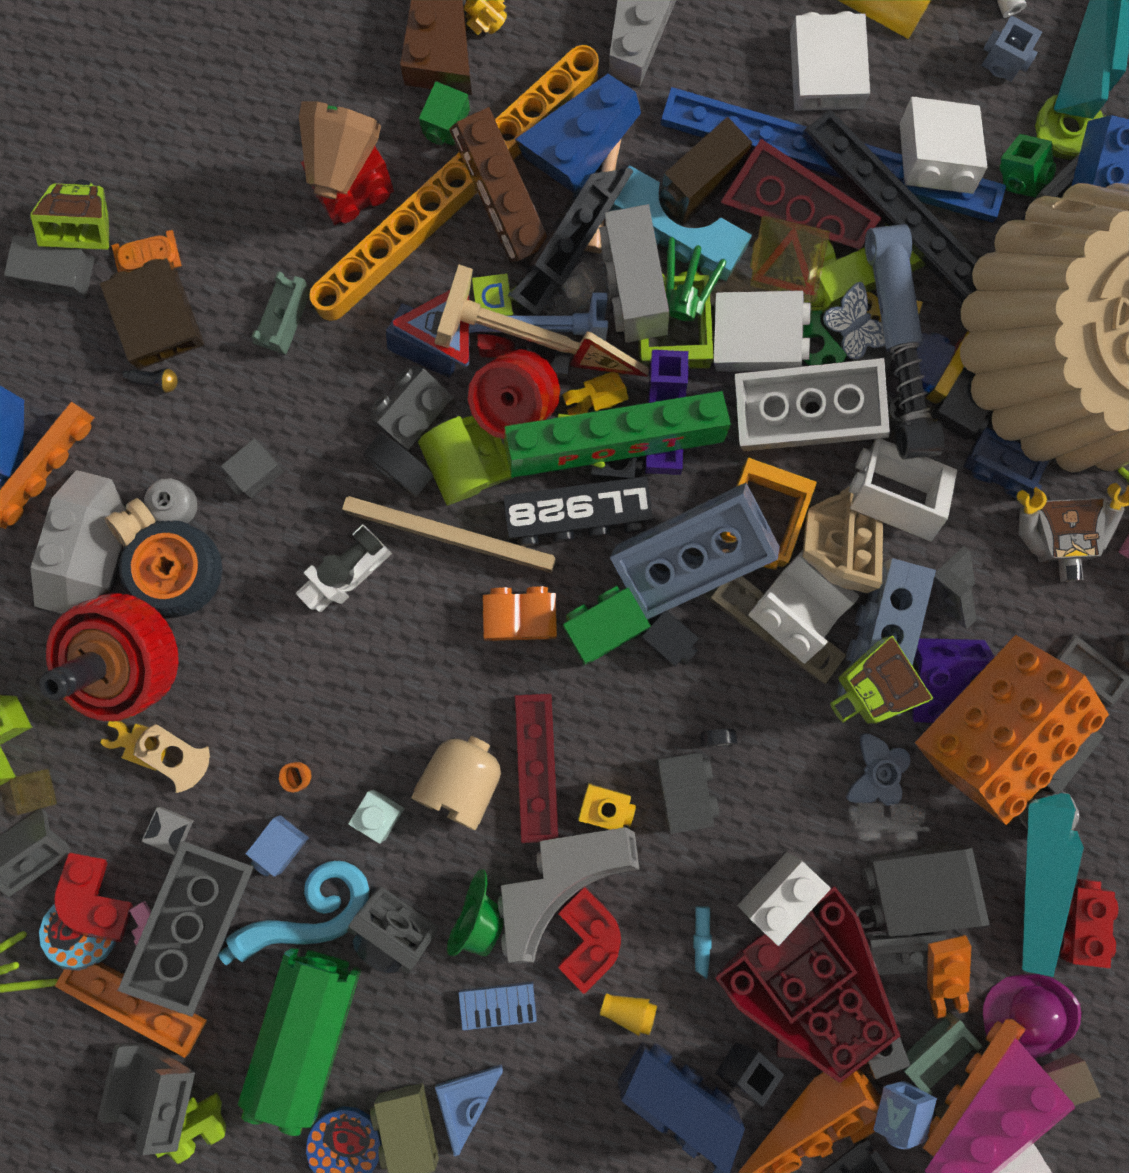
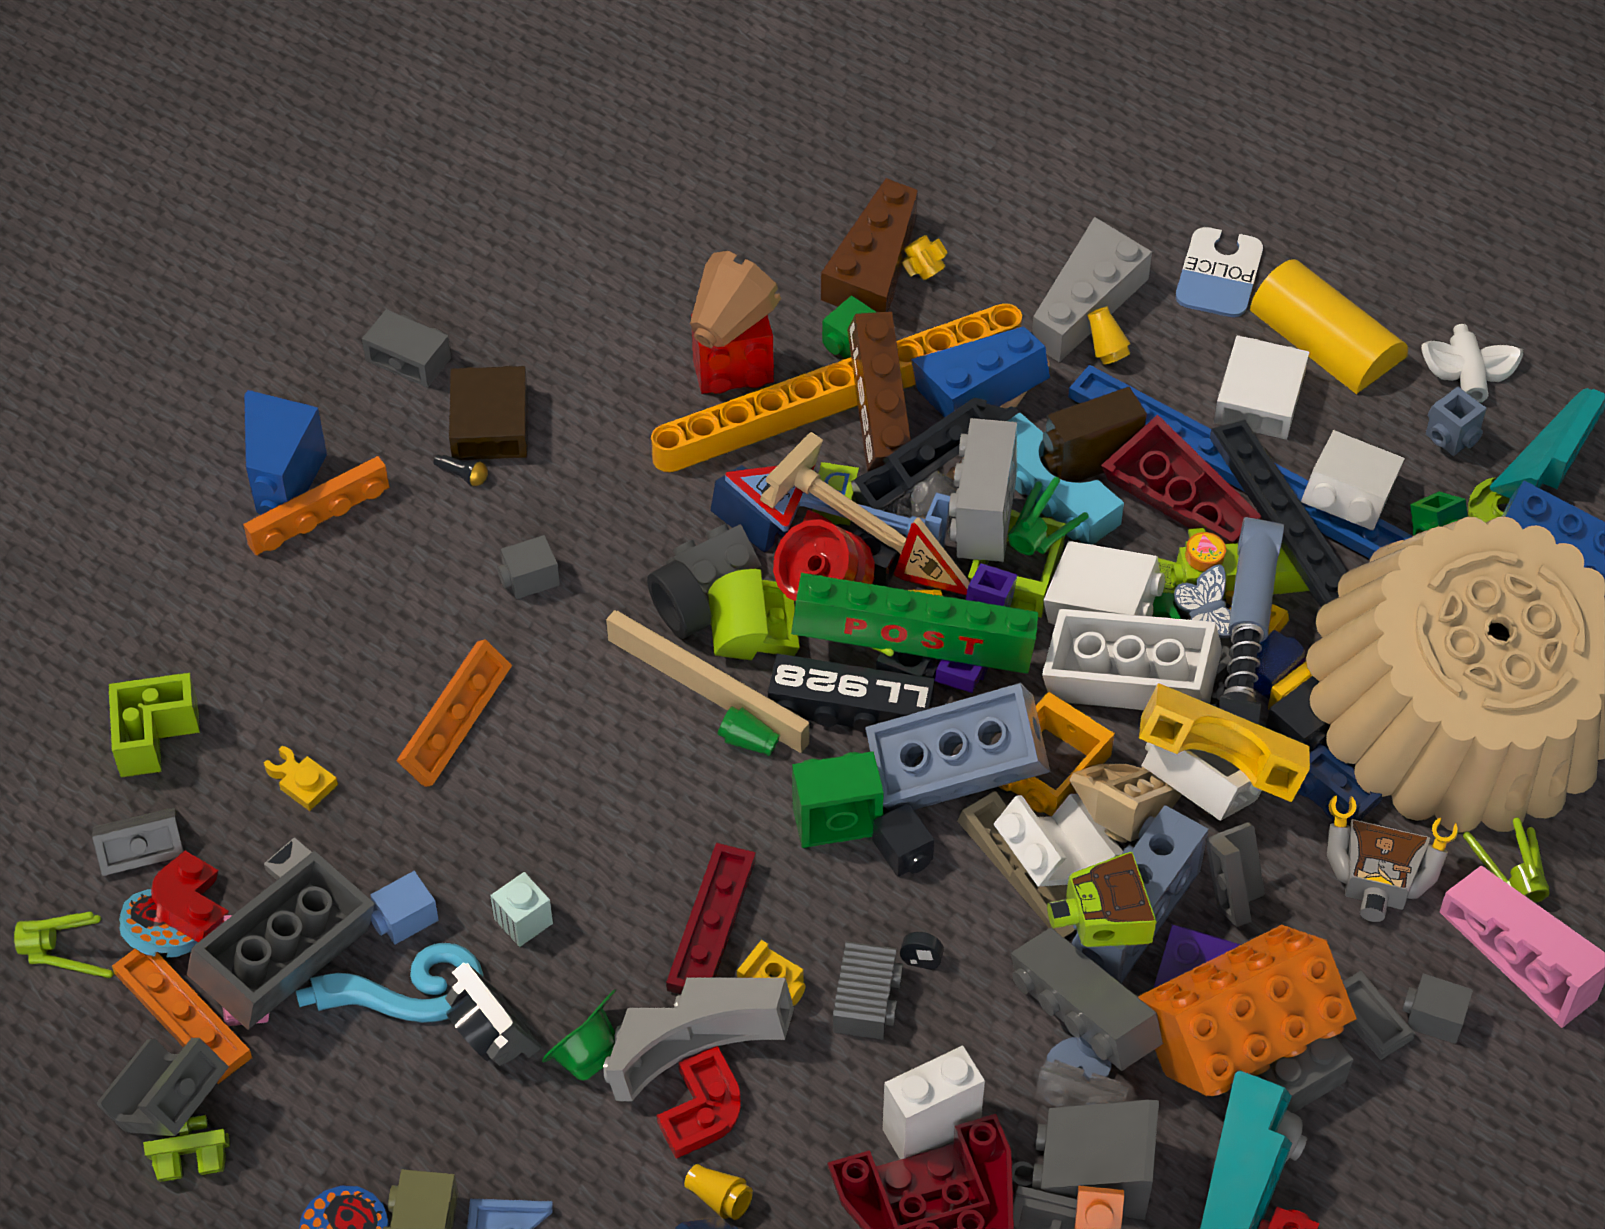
camera: 20 degrees right, 30 degrees down
clear yellow tile [9,769,57,815] -> none
lime torso [31,179,109,250] -> none
light grey wedge [31,470,126,614] -> none
red wheel [39,593,179,722] -> none
tan wheel [105,498,155,547] -> none
orange piece [111,230,182,272] -> none
wheel [119,520,222,617] -> none
tan piece [133,724,210,793] -> none
light grey head [144,478,197,523] -> none
green brick [238,948,361,1136] -> none
sand green hinge [251,271,310,355] -> none
orange hinge [279,762,312,792] -> none
hips [296,524,392,612] -> none
tan cylinder [411,736,501,830] -> none
medium blue tile [459,981,537,1030] -> none
orange brick [483,587,557,641] -> none
medium azure piece [693,906,712,979] -> none
clear yellow piece [750,215,830,303] -> none
none -> orange plate [396,639,512,787]
none -> green cone [717,706,780,756]
none -> dark grey brick [1011,927,1163,1071]
none -> yellow cone [1087,306,1130,364]
none -> yellow arch [1139,683,1310,802]
none -> tile [1185,532,1226,572]

